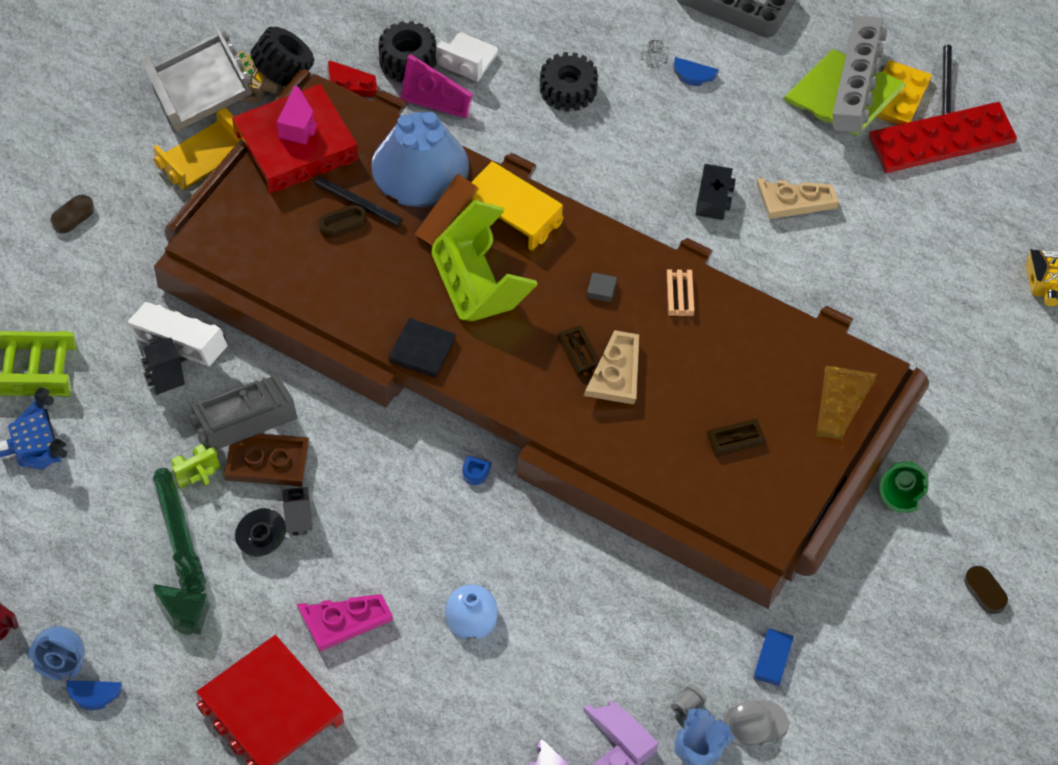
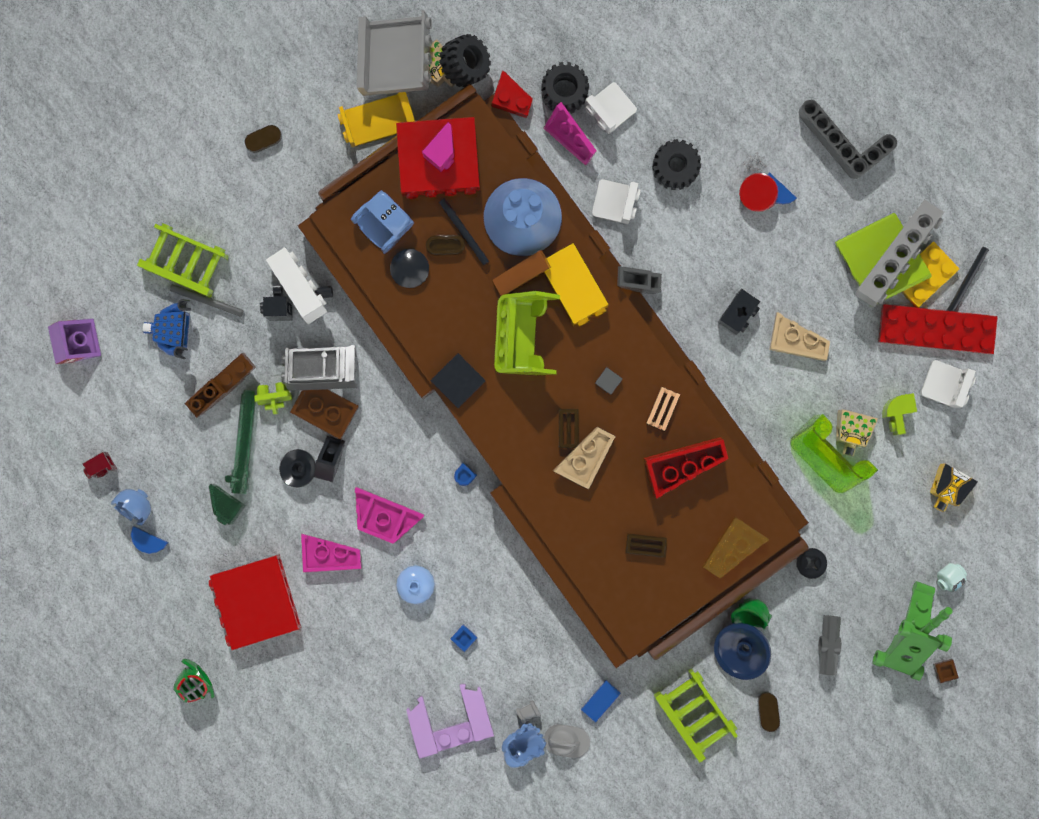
camera: 25 degrees right, 30 degrees up
none -> dark grey bar [170,284,244,317]
none -> reddish brown slope [184,353,256,418]
none -> medium blue piece [351,190,414,254]
none -> dark pink wing [355,487,425,544]
none -> black dish [390,249,429,288]
none -> blue tile [450,624,478,652]
none -> white bracket [592,179,640,224]
none -> dark grey slope [617,266,662,294]
none -> red wedge [644,437,728,499]
none -> lime fence [654,669,738,763]
none -> dark blue dish [714,623,772,680]
none -> red tile [739,173,778,212]
none -> clear neon green windscreen [790,414,878,493]
none -> black gear [796,548,827,579]
none -> dark grey piece [818,615,842,676]
none -> tan torso [836,409,878,457]
none -> lime brick [882,393,917,436]
none -> white bracket [921,360,976,408]

